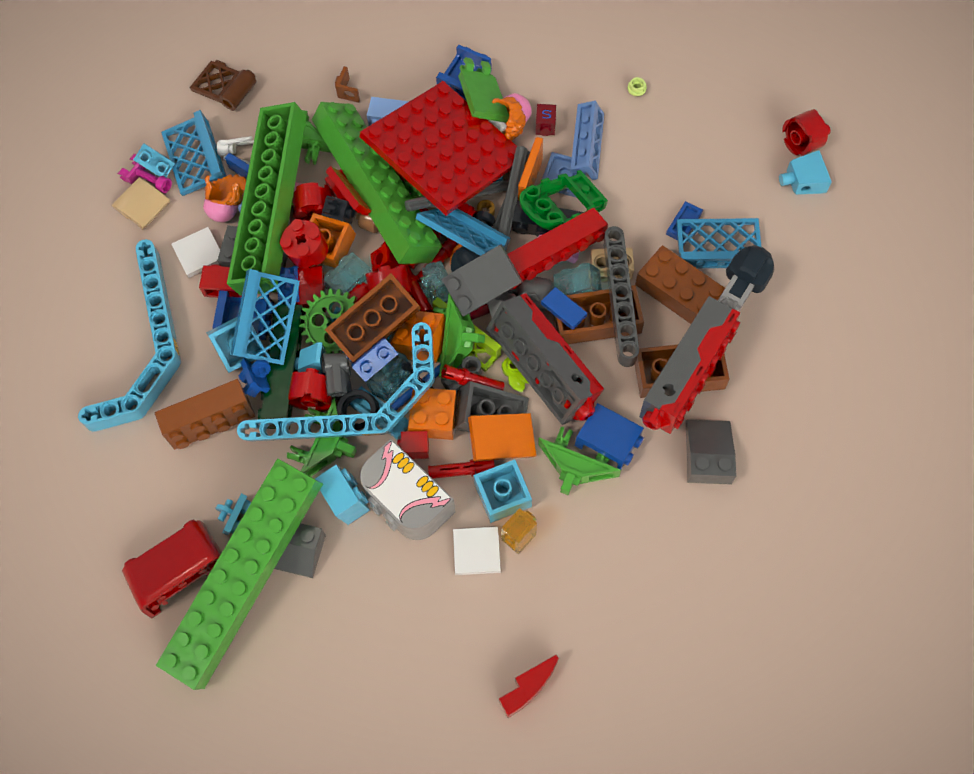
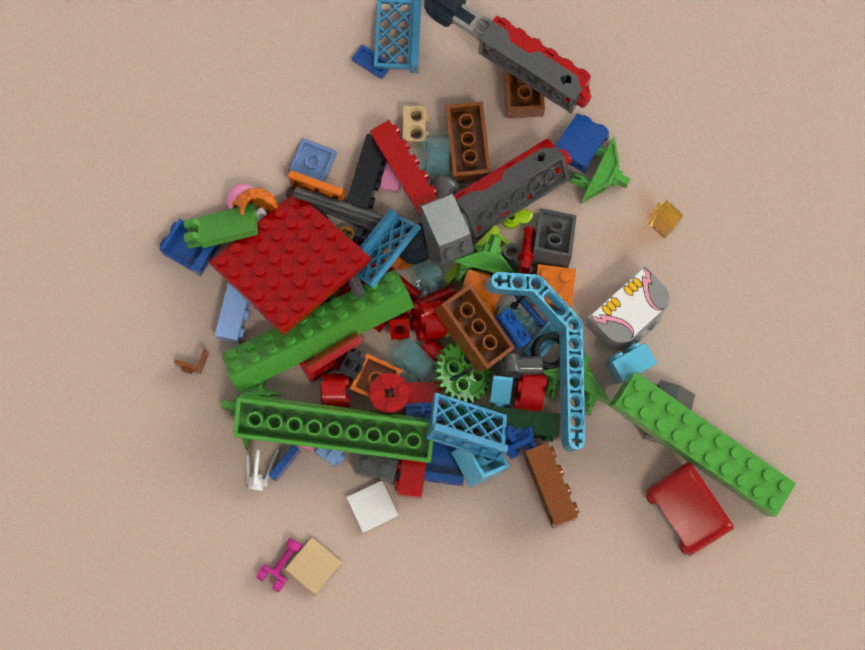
camera: 90 degrees left, 10 degrees up
medium azure beam [78,239,181,432] -> none
medium azure hips [133,143,175,177] -> none
dark azure fence [161,110,227,196] -> none
reddish brown piece [189,60,257,111] -> none
orange hair [203,174,246,223] -> none
medium azure hips [215,493,251,536] -> none
red brick [397,431,429,459] -> none
red pin [428,459,495,479] -> none
white tile [453,527,501,575] -> none
orange tile [468,413,537,461] -> none
medium azure brick [473,460,532,523] -> none
red slope [499,654,559,718] -> none
green slope [520,170,608,230] -> none
dark red brick [536,104,556,136] -> none
blue tile [541,287,587,330] -> none
medium blue fence [570,100,604,180] -> none
dark grey beam [603,226,639,367] -> none
yellowish green plate [627,77,647,96] -> none
dark orange brick [635,245,725,324] -> none
dark grey slope [686,419,736,485] -> none

